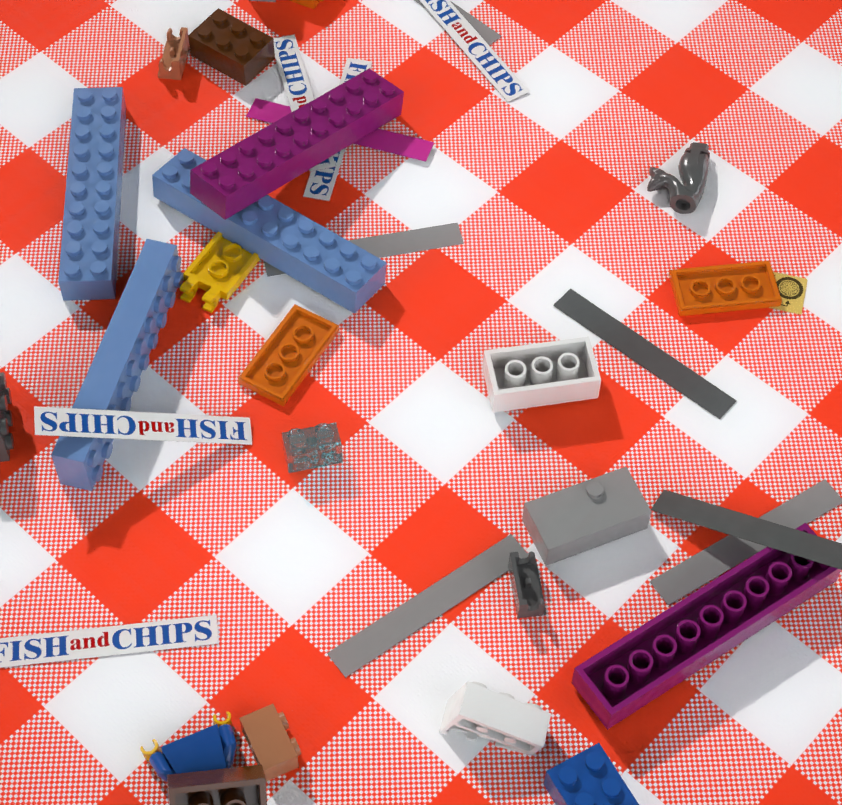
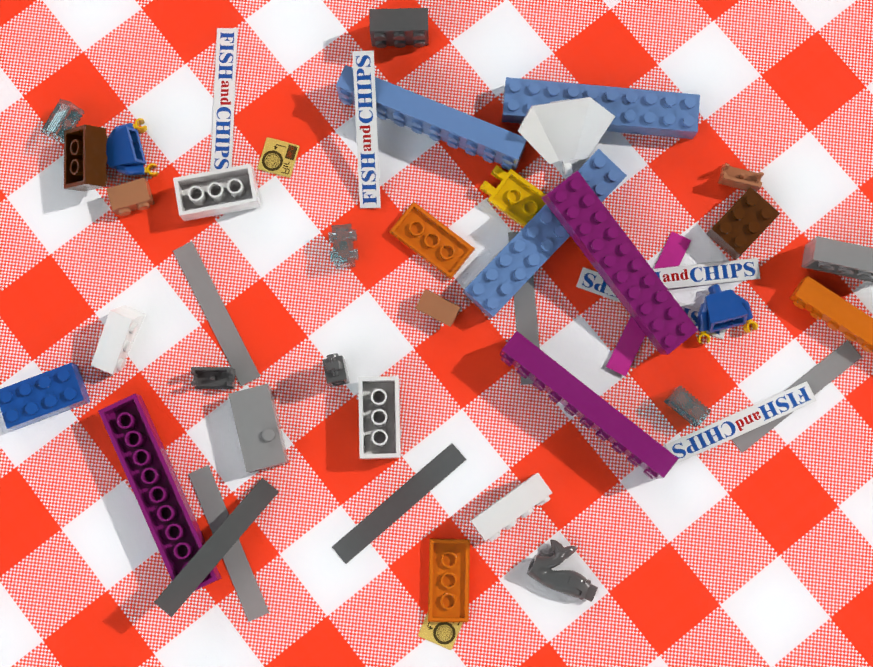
camera: 100 degrees right, 25 degrees up
none -> white brick [173,164,261,221]
none -> clear yellow sticker [257,137,300,178]
none -> dark grey hinge [322,353,350,387]
none -> nougat hinge [415,289,462,327]
none -> white brick [470,473,553,542]
none -> magenta brick [500,331,679,479]
none -> white panel [518,97,615,176]
none -> clear light blue brick [664,386,711,427]
none -> blue torso [697,284,758,344]

